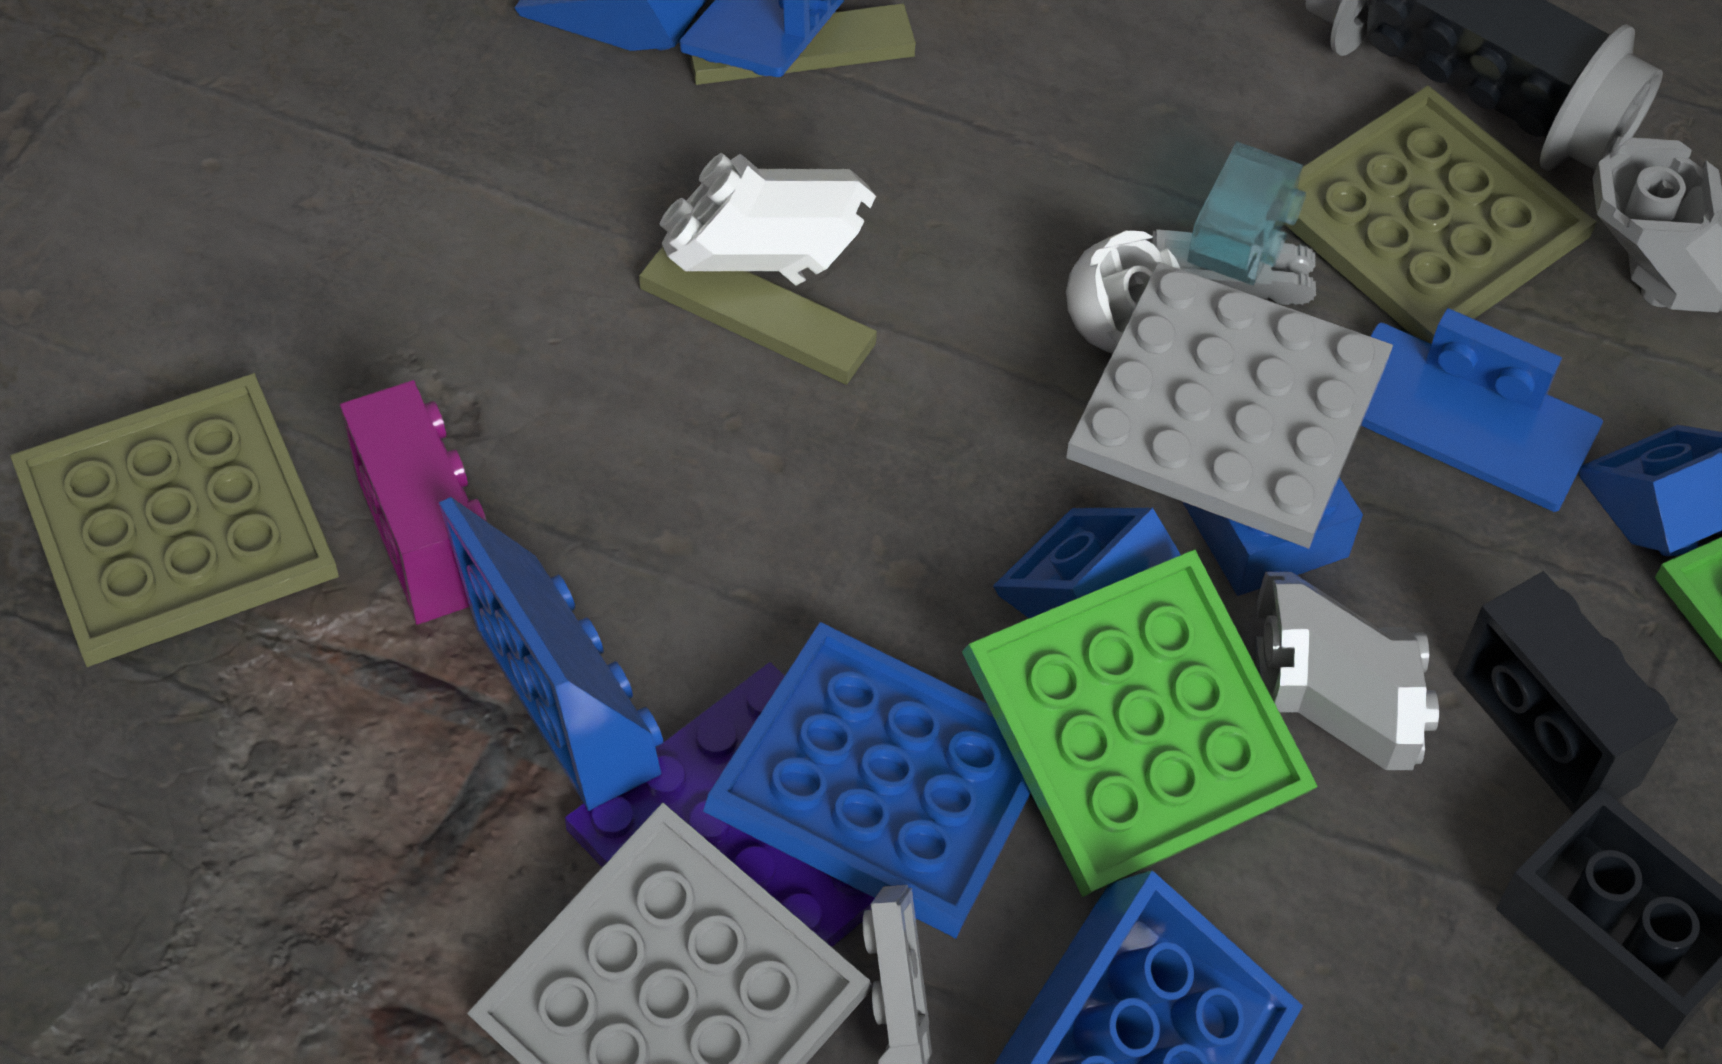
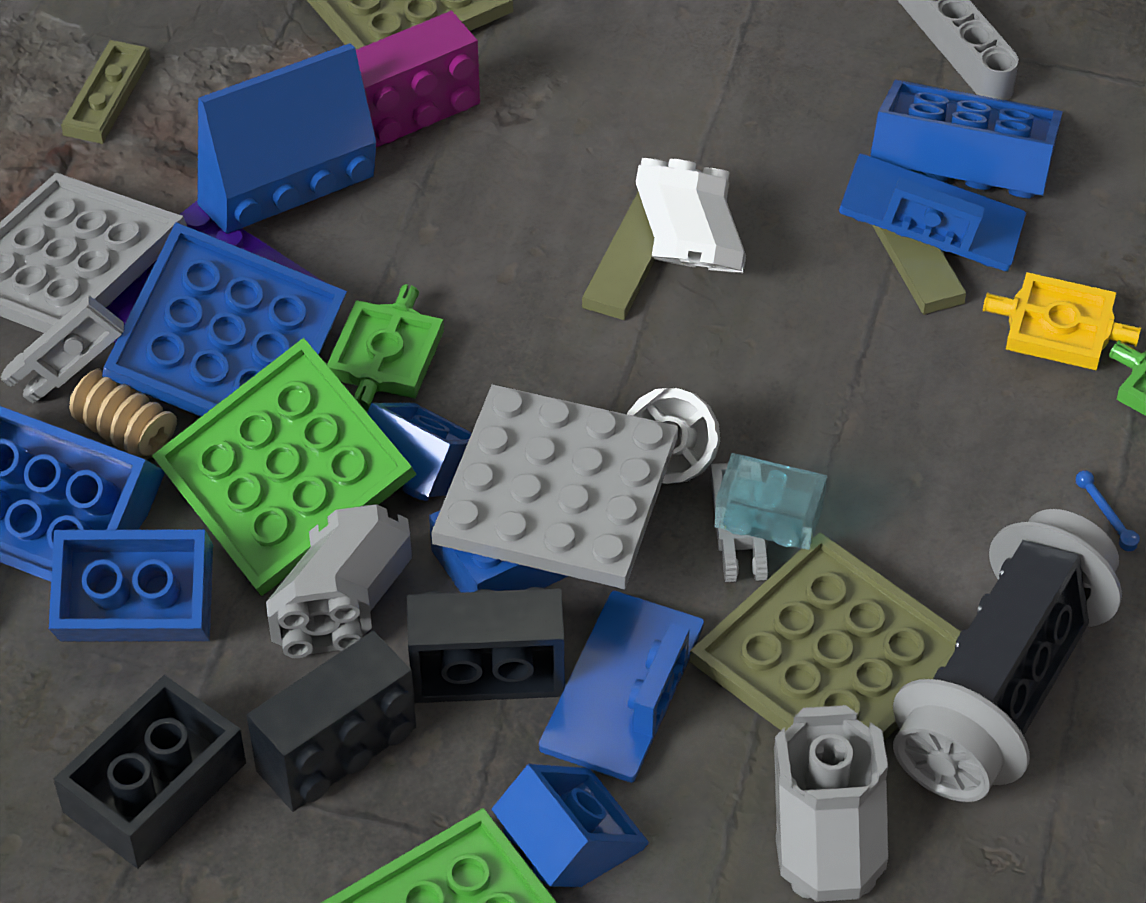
camera: 85 degrees right, 5 degrees down
none -> blue brick [49,530,213,642]
none -> olive tile [61,40,151,144]
none -> tan piece [69,368,177,460]
none -> bright green plate [327,284,444,412]
none -> black brick [407,587,565,703]

